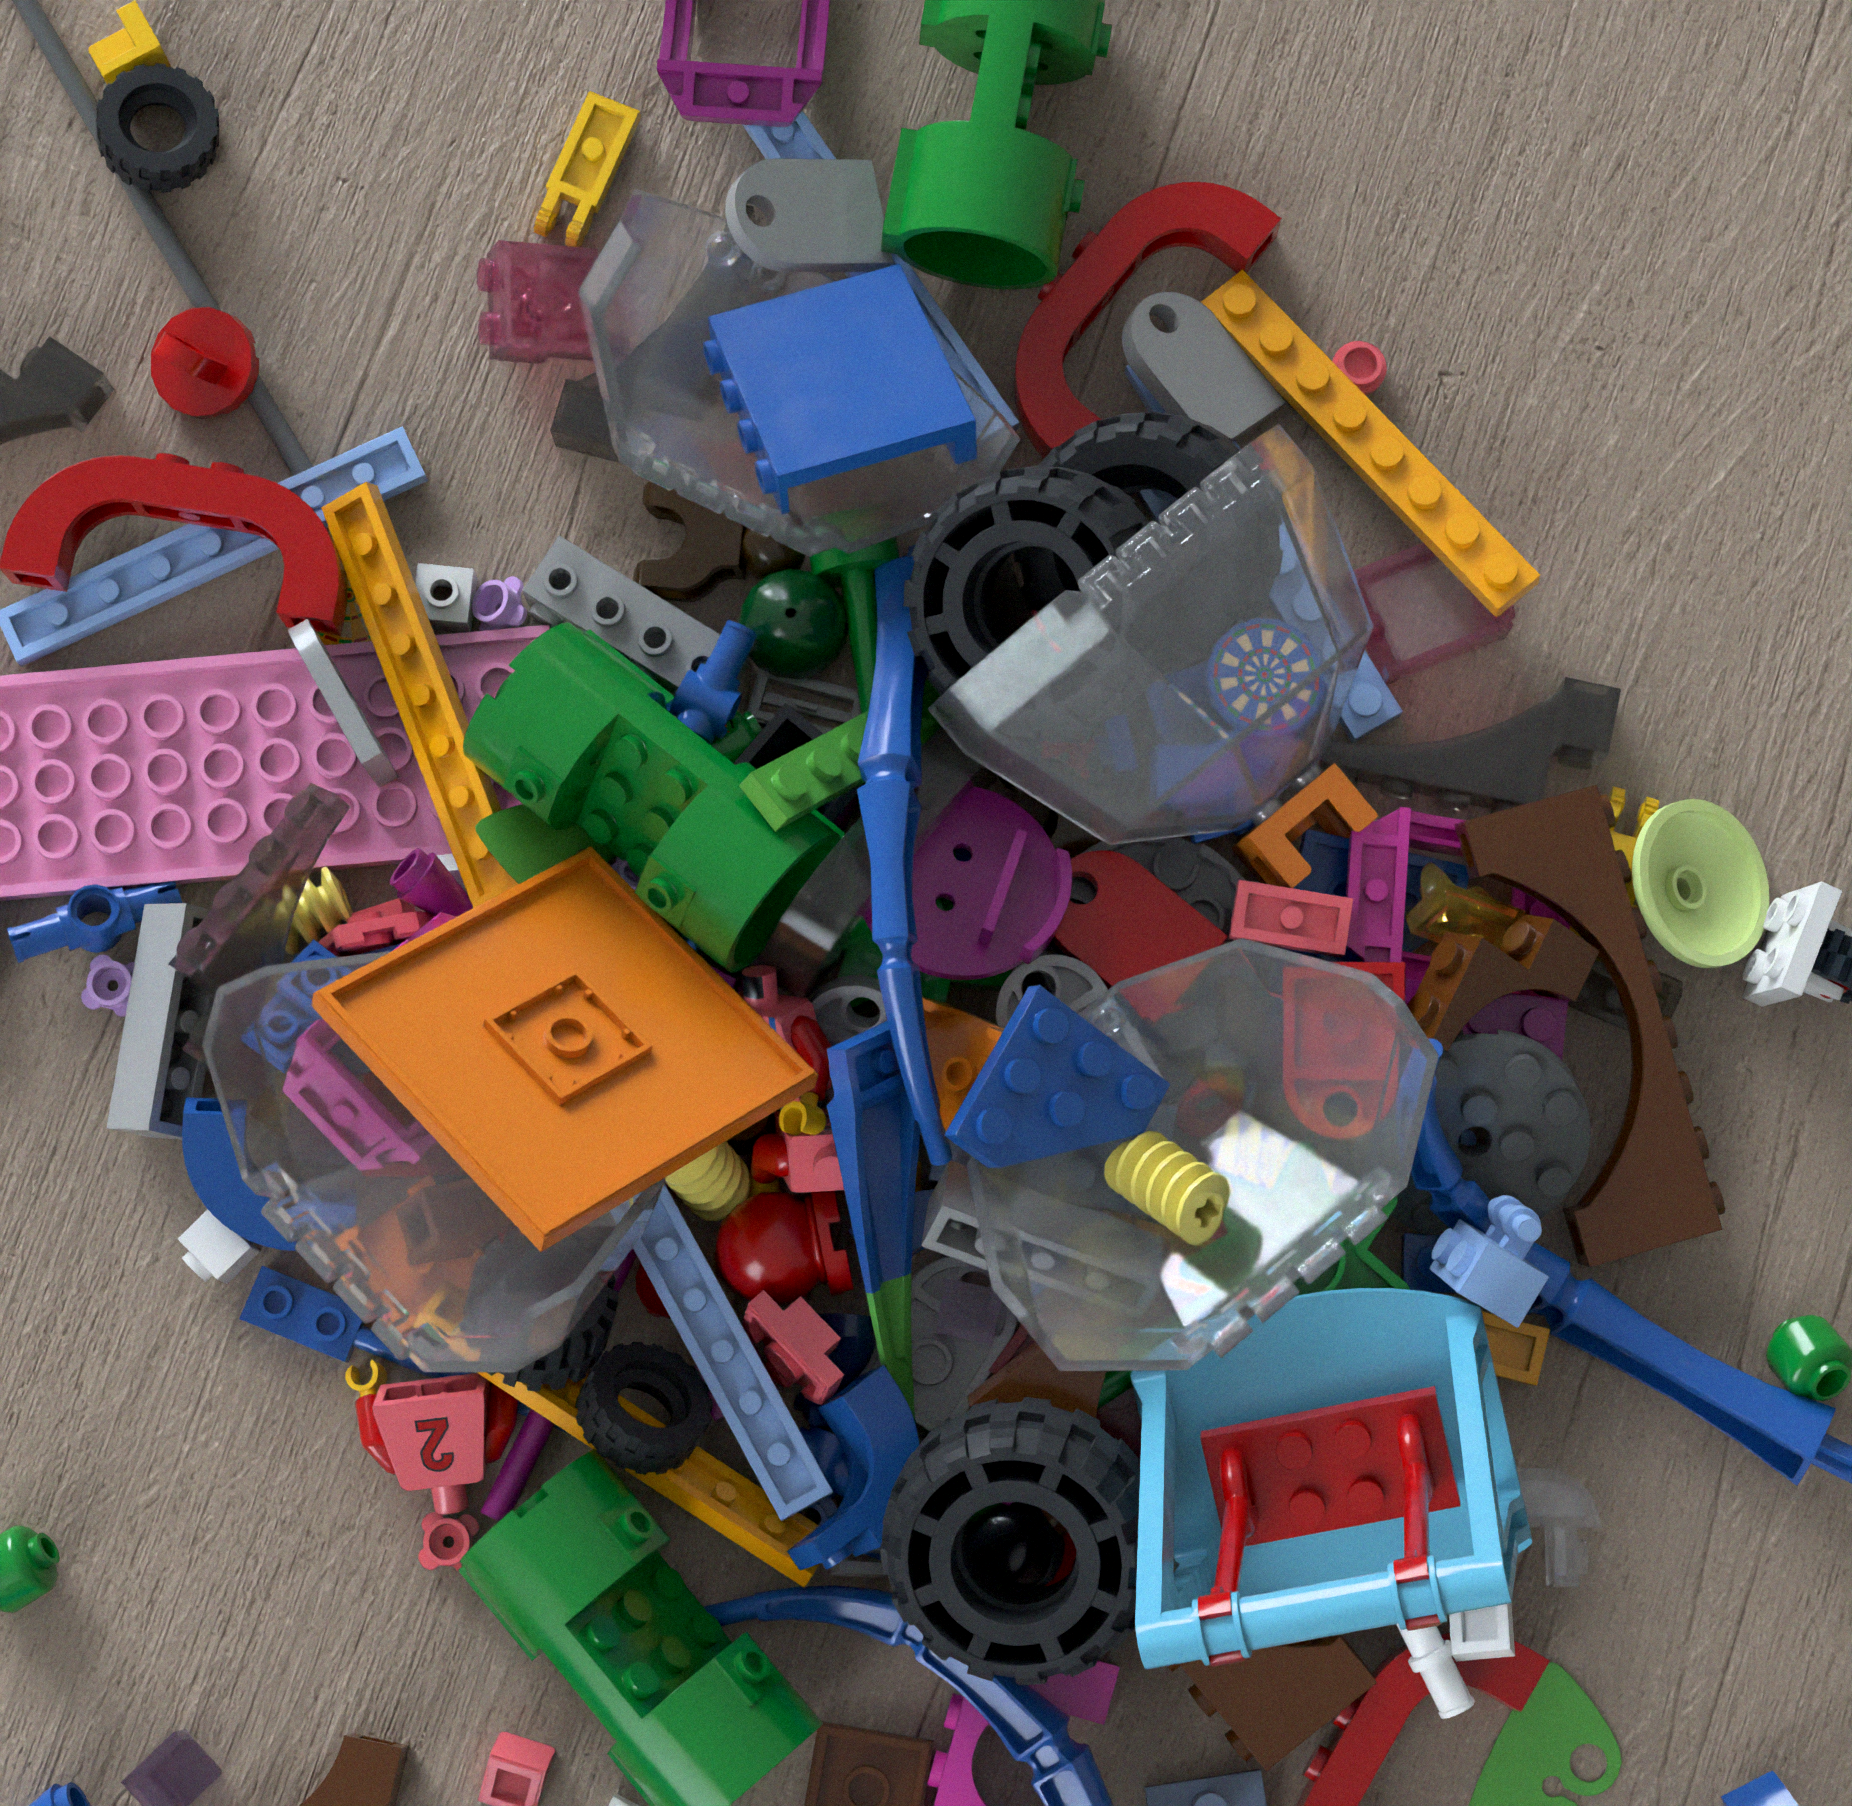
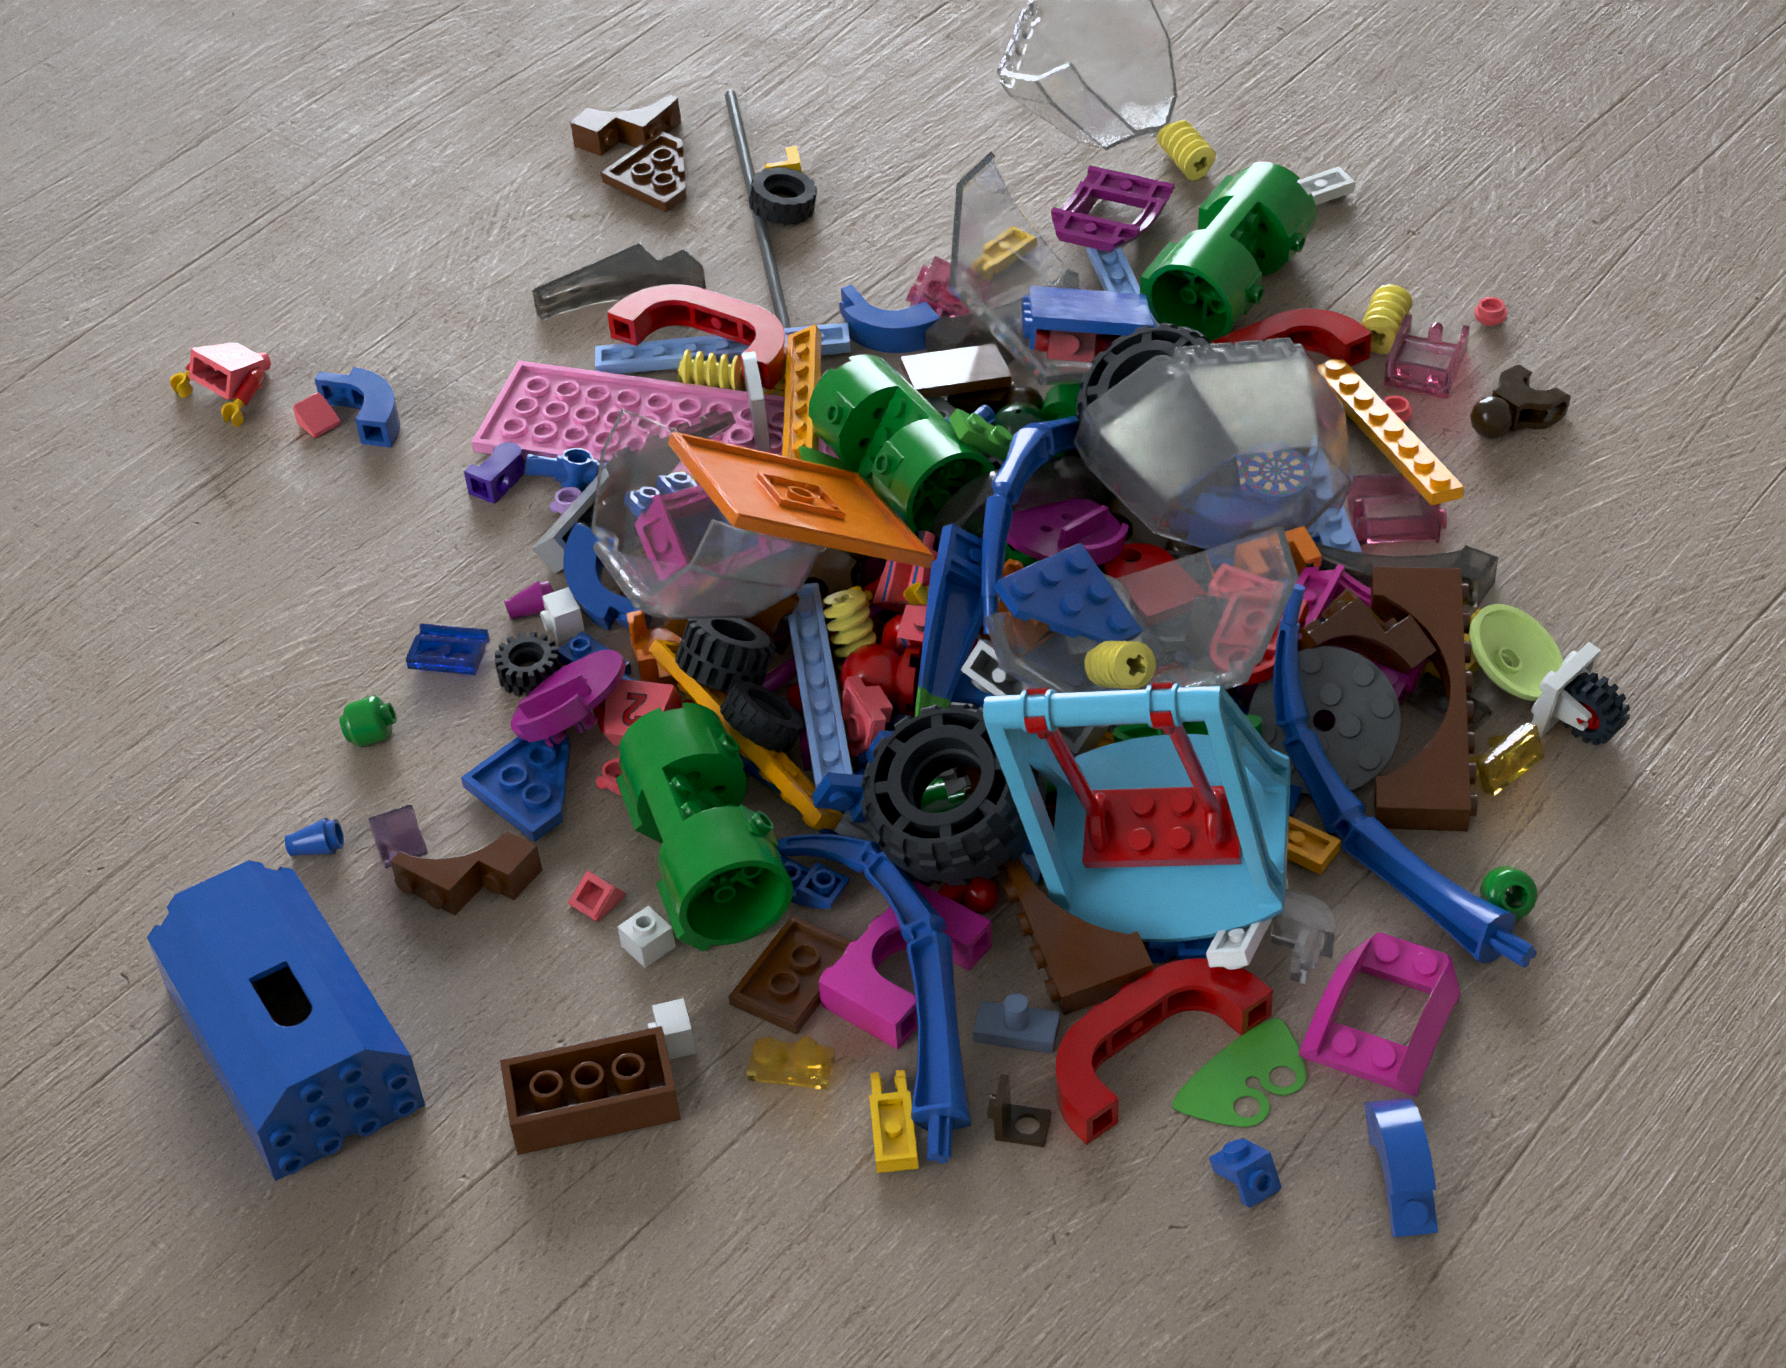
camera: 25 degrees right, 35 degrees down
red tile [151,307,259,419] -> none
light grey tile [725,159,893,272] -> none
white pin [1396,1624,1475,1719] -> none
light blue brick [1429,1195,1549,1328] -> none
none -> clear blue plate [406,623,490,675]
none -> blue plate [461,734,571,842]
none -> black tyre [494,632,562,697]
none -> magenta cone [504,580,554,620]
none -> magenta piece [511,650,626,747]
none -> light yellow piece [677,349,746,391]
none -> blue slope [781,855,850,909]
none -> blue arch [839,284,942,353]
none -> tile [900,344,1012,399]
none -> dark pink wedge [1298,932,1461,1097]
none -> light yellow piece [1361,284,1413,354]
none -> clear pink window [1384,314,1470,399]
none -> clear yellow tile [1469,722,1545,795]
none -> dark brown piece [1470,365,1570,439]
none -> coral plate [1474,297,1507,326]

